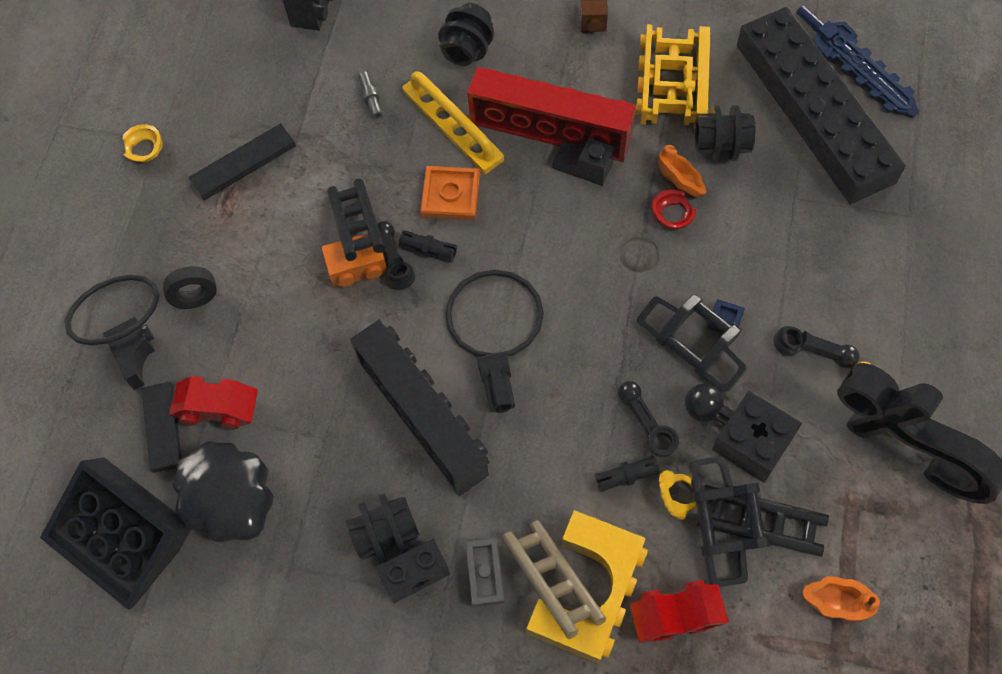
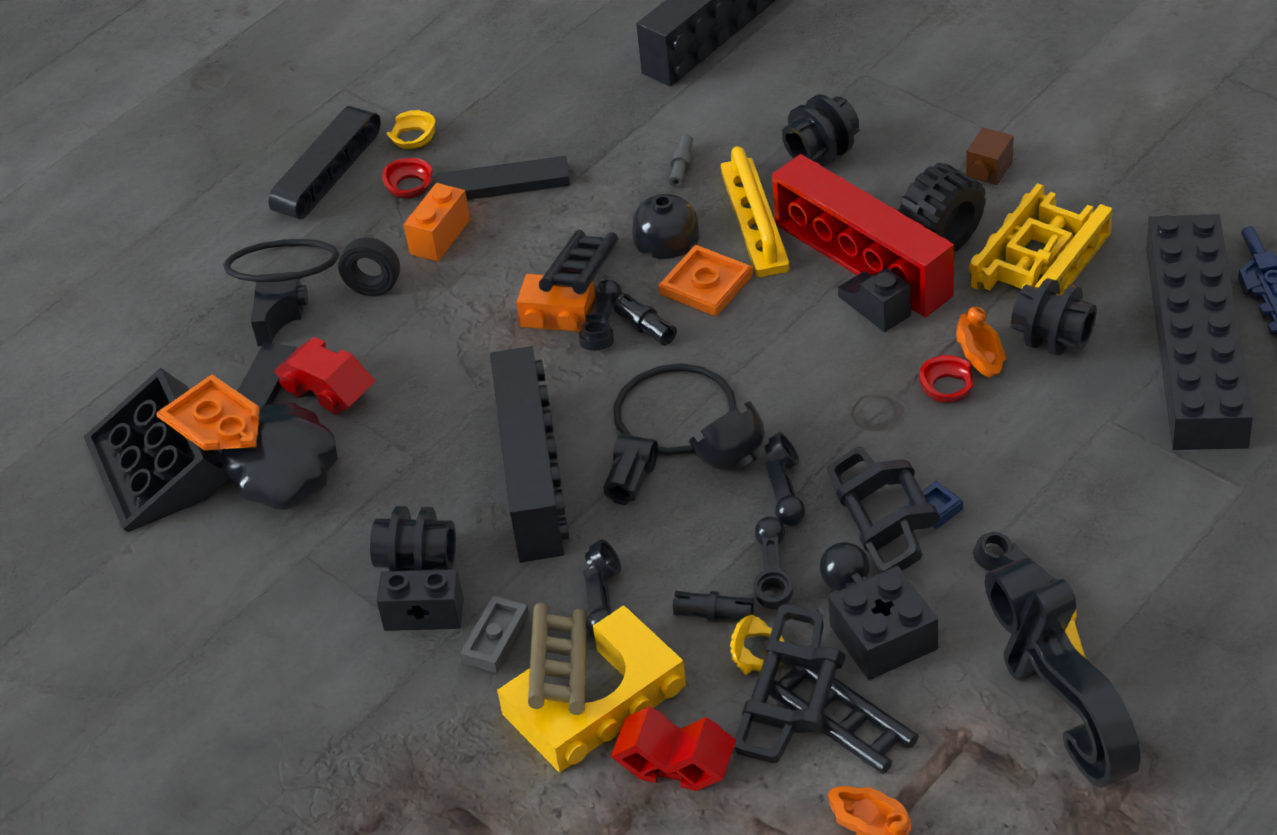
camera: 30 degrees right, 20 degrees down
none -> orange tile [156,374,260,450]
none -> black beam [268,106,381,219]
none -> red piece [382,158,433,198]
none -> orange brick [403,183,470,262]
none -> black piece [583,539,621,638]
none -> black cylinder [632,194,699,259]
none -> black cylinder [689,401,765,471]
none -> black piece [764,432,805,526]
none -> black tyre [898,163,986,251]

